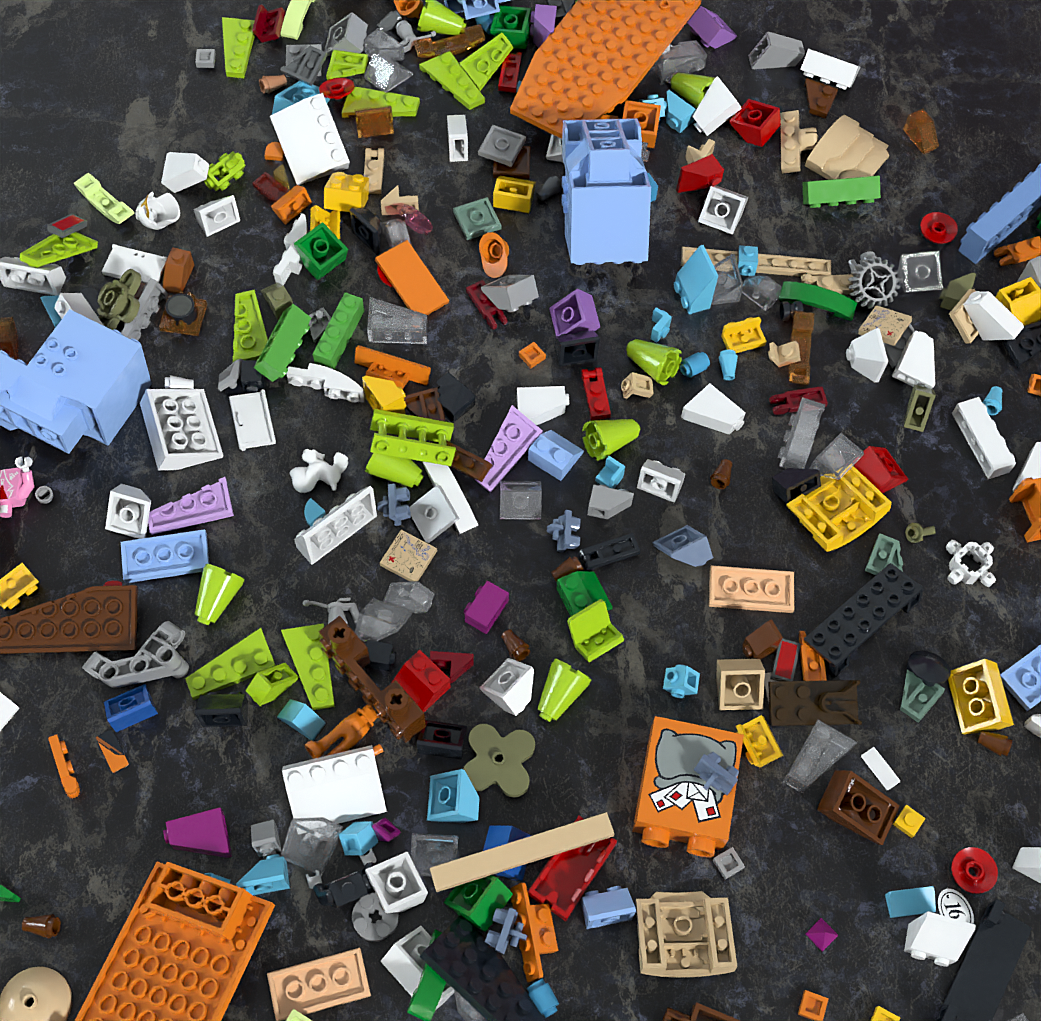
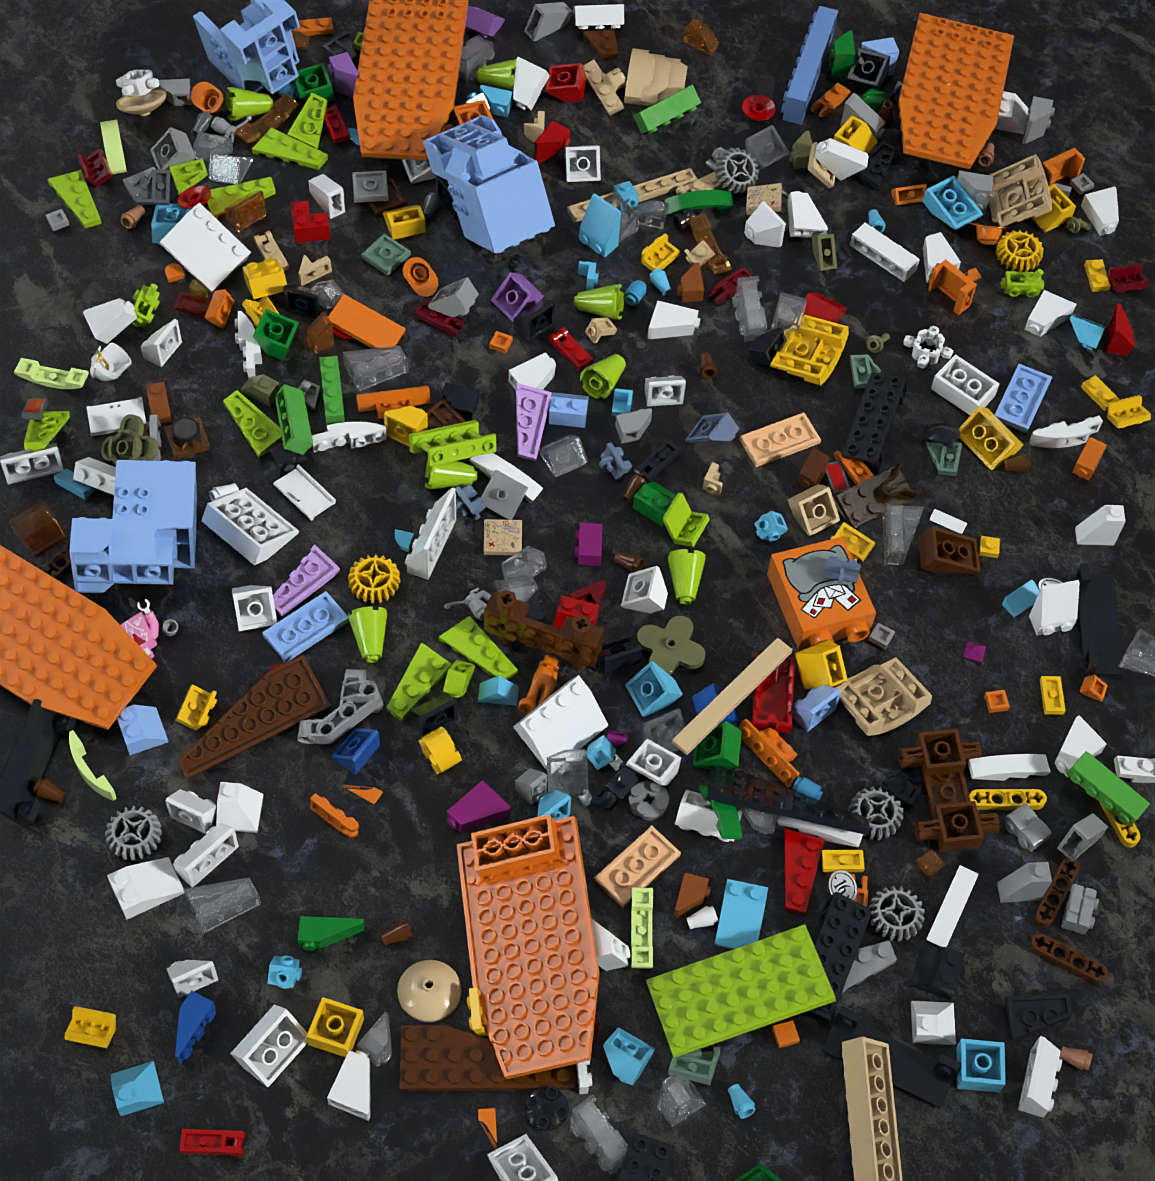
camera: 30 degrees left, 5 degrees down
light grey piece [218,358,244,391] -> none
white animal [290,449,348,493] -> none
clear pink tile [399,205,433,235] -> none
reddish brown plate [446,440,493,482] -> none
sand blue hips [485,908,527,954] -> none
red dish [951,847,998,894] -> none
none -> red brick [291,201,330,243]
none -> clear orange slope [305,311,334,353]
none -> yellow gear [348,554,400,604]
none -> yellow brick [418,726,462,774]
none -> dark orange slope [677,263,704,303]
none -> tan bracket [703,462,723,495]
none -> yellow slope [795,640,848,689]
none -> white brick [931,354,999,416]

